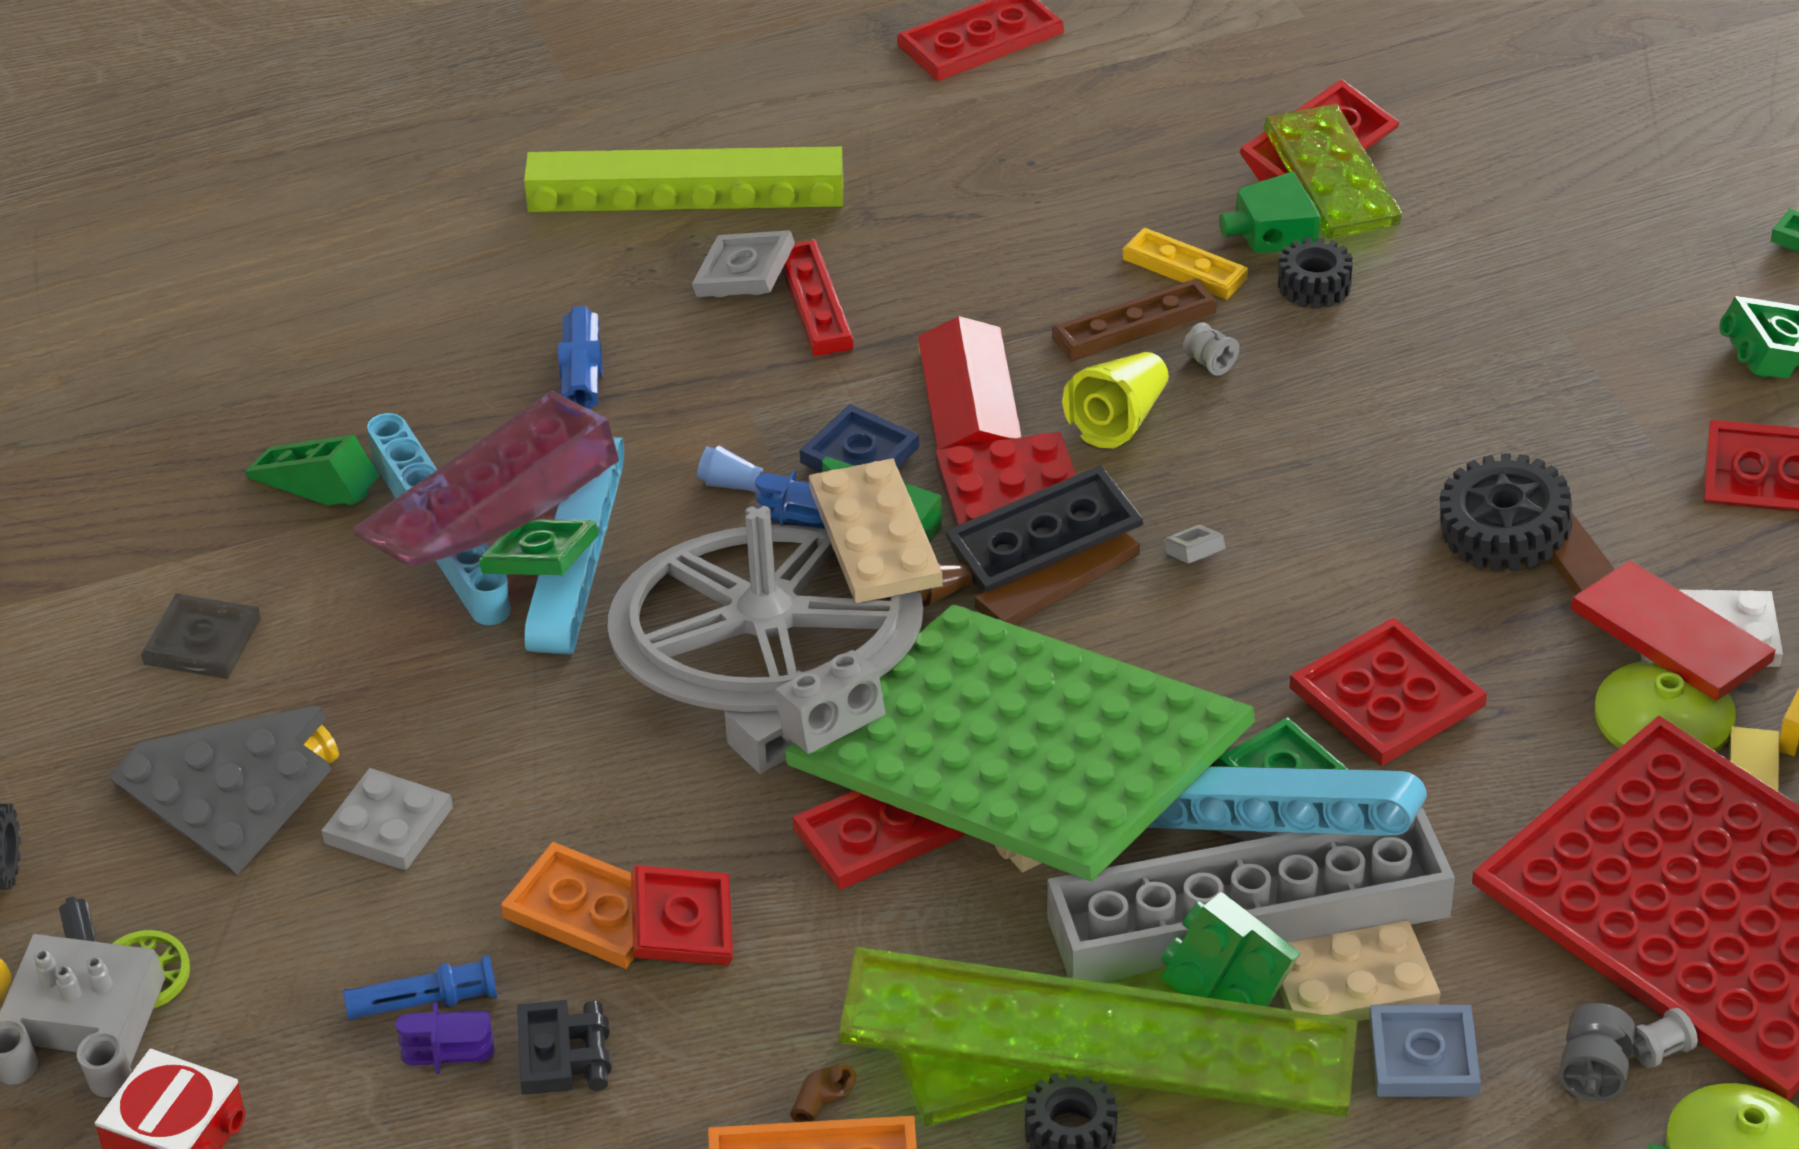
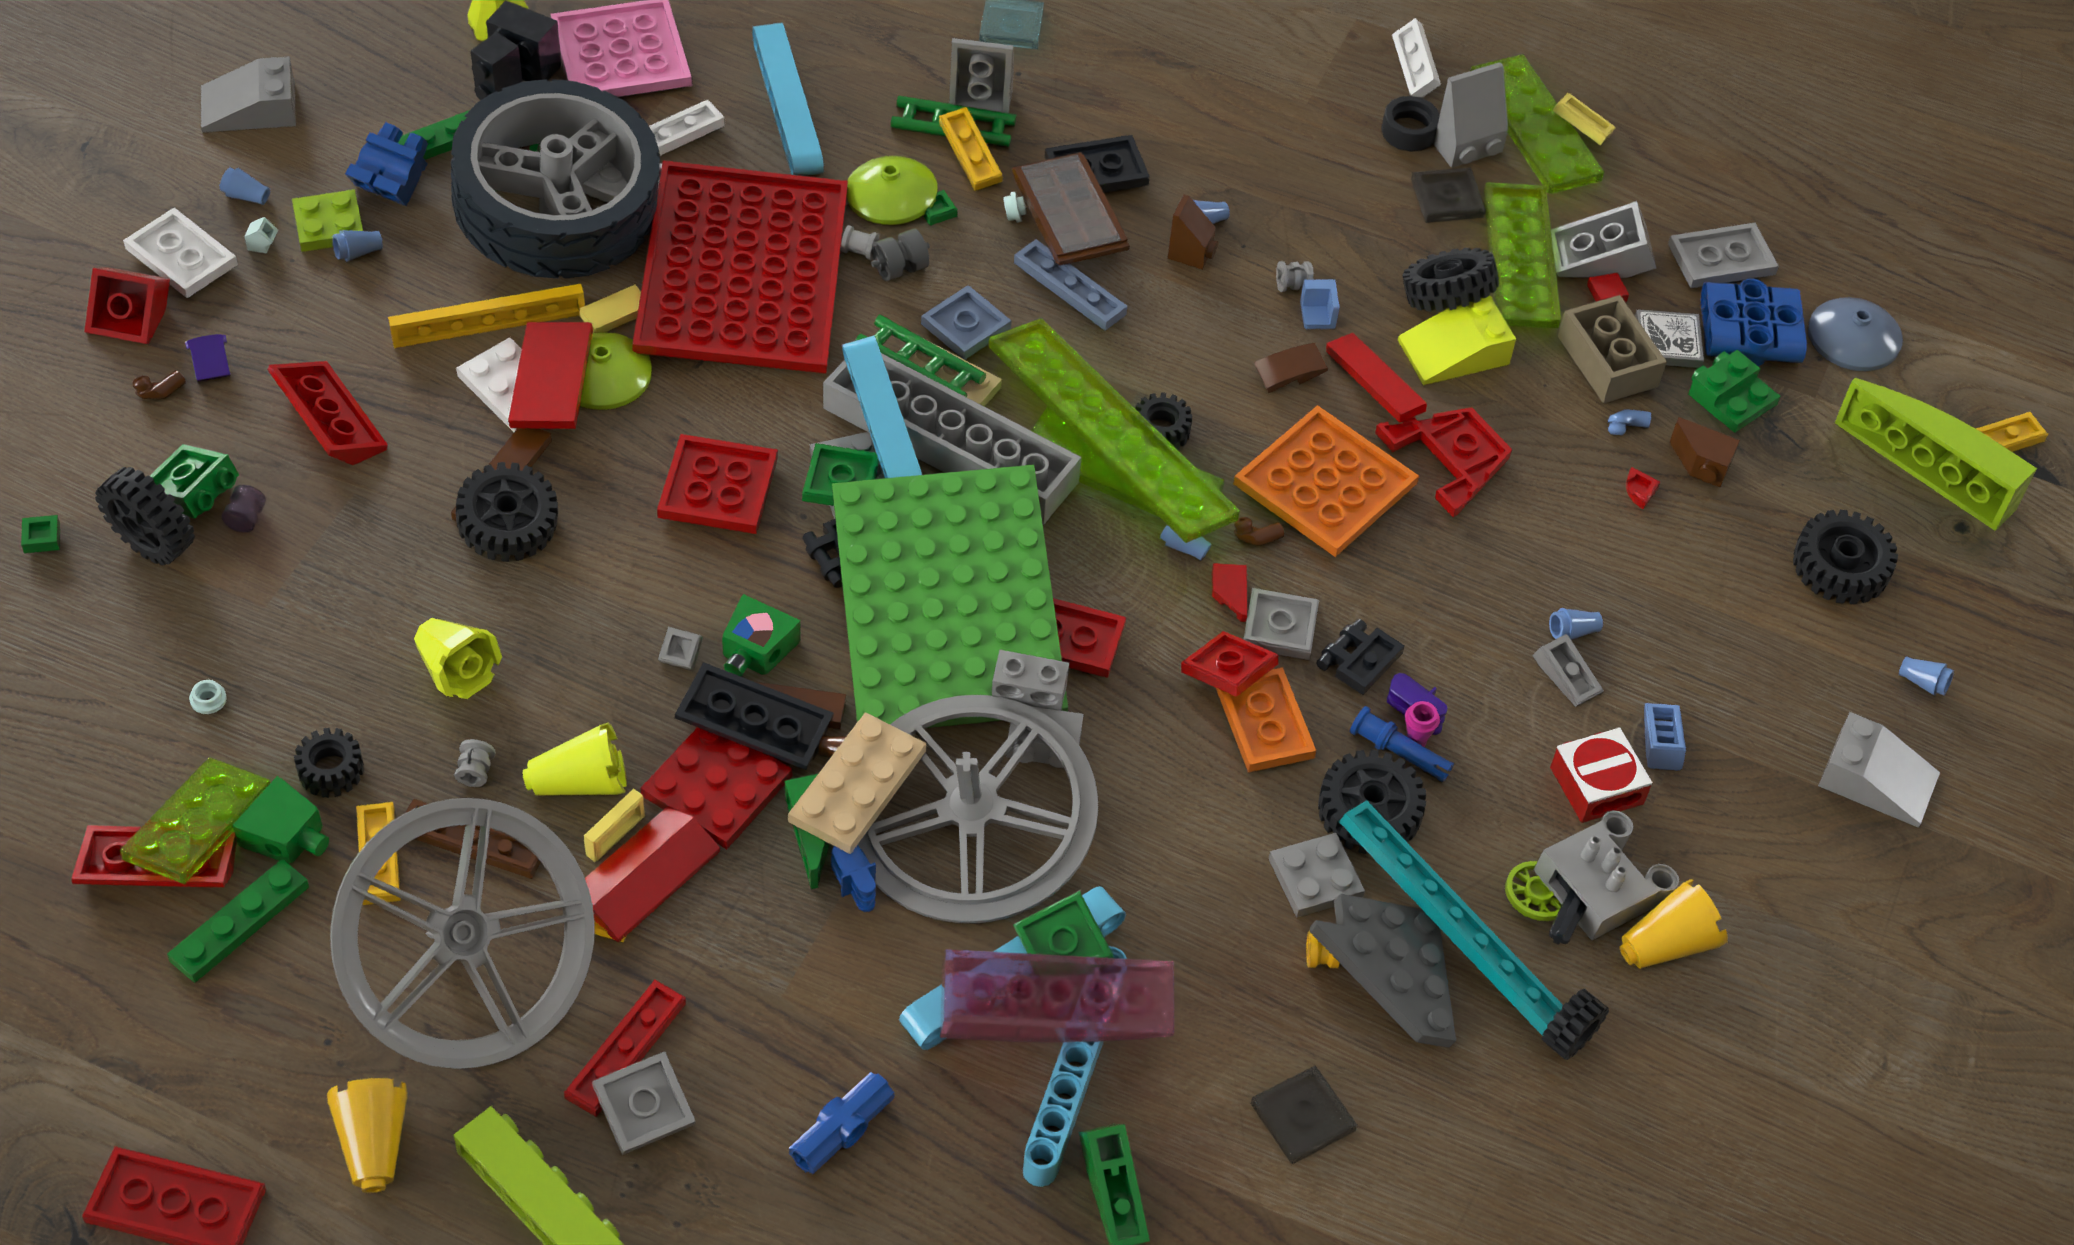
camera: 140 degrees left, 10 degrees up
medium blue cone [697,445,764,493] -> none
dark blue plate [799,404,919,473] -> none
green plate [1161,892,1301,1031] -> none
none -> black wheel [95,467,195,565]
none -> green plate [167,859,309,983]
none -> light aqua plate [189,680,227,714]
none -> wheel [221,485,266,532]
none -> yellow cone [327,1078,408,1193]
none -> light grey wheel [331,798,595,1069]
none -> neon yellow cone [414,618,502,699]
none -> light yellow tile [584,789,645,862]
none -> green torso [722,594,801,677]
none -> green bar [855,314,986,397]
none -> red tile [1212,563,1247,622]
none -> light grey tile [1243,588,1319,660]
none -> black wheel [1318,750,1426,854]
none -> teal plate [1339,800,1563,1036]
none -> dark pink cone [1405,701,1440,747]

